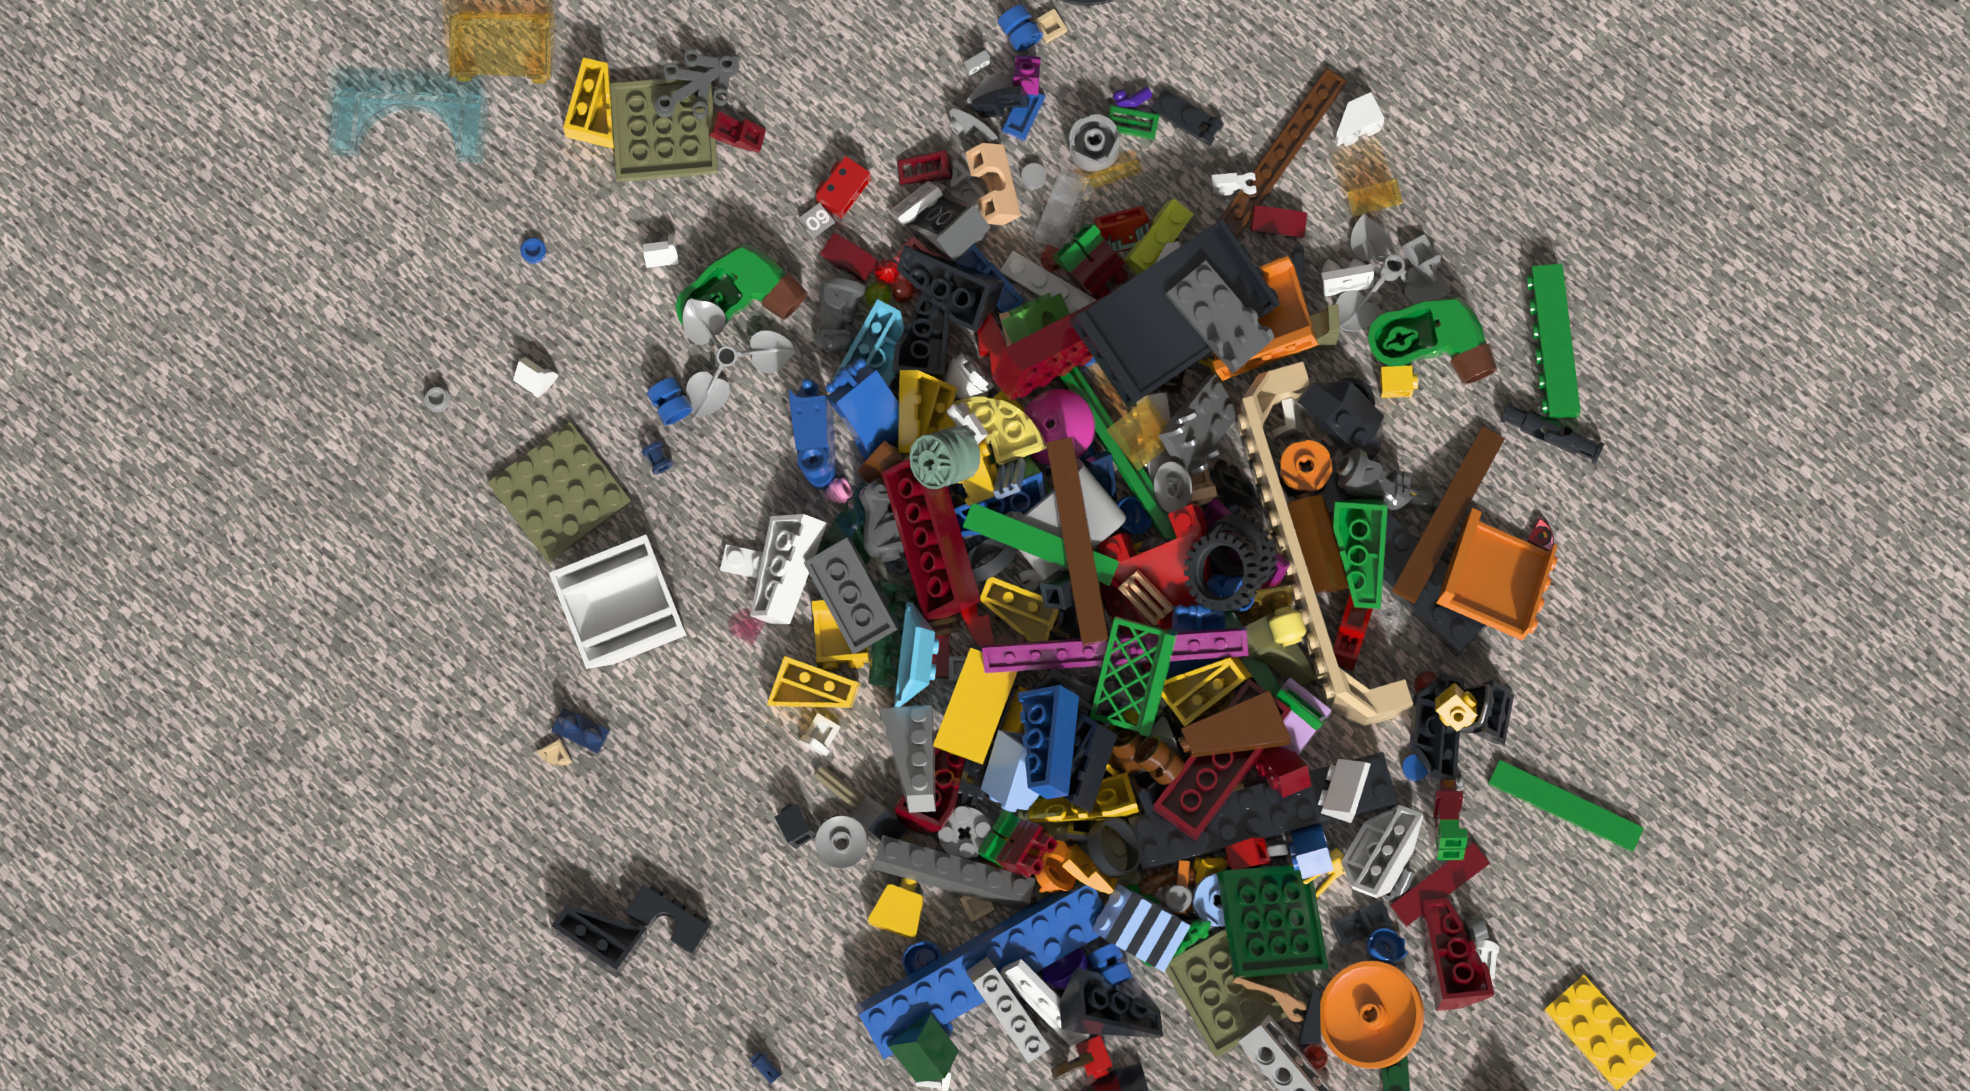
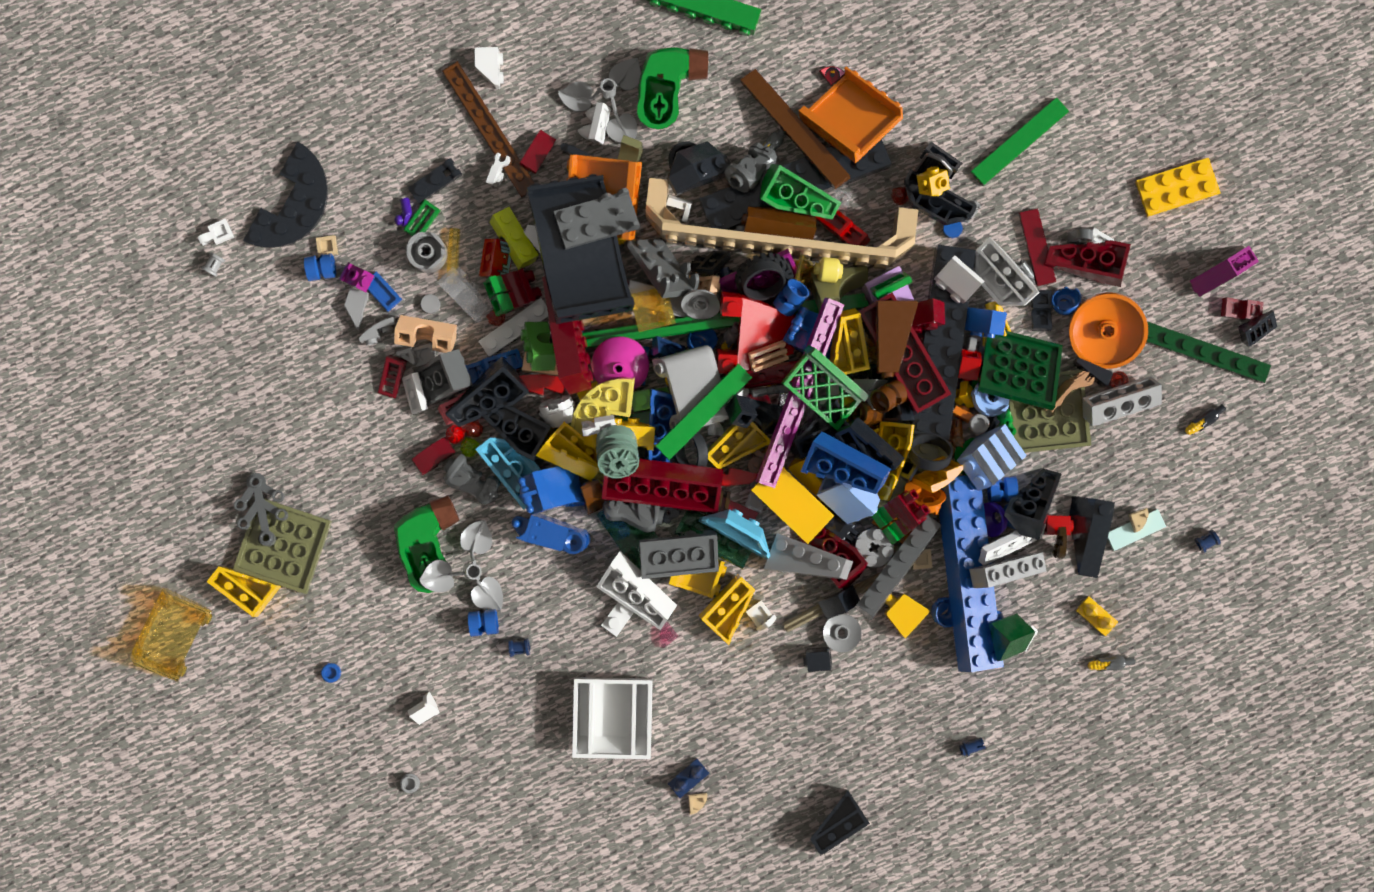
camera: 70 degrees left, 10 degrees up
clear light blue arch [329,88,489,163] -> none
olive plate [487,422,632,564] -> none
black arch [626,885,711,956] -> none
white tile [643,233,678,268] -> none
dark red slope [708,111,766,153] -> none
light grey tile [799,203,835,239] -> none
red brick [815,156,871,219] -> none
bright pink plate [824,478,852,503] -> none
light grey tile [964,50,990,77] -> none
black slope [971,86,1030,118] -> none
sand blue tile [993,457,1026,499] -> none
reddish brown tile [1046,437,1109,646] -> none
black tyre [1184,532,1264,611] -> none
orange plate [1280,440,1332,493] -> none
clear yellow brick [1345,179,1403,218] -> none
yellow brick [1379,366,1418,398] -> none
light grey slope [1401,234,1441,284] -> none
hips [1433,780,1468,860] -> none
black piece [1500,401,1605,464] -> none

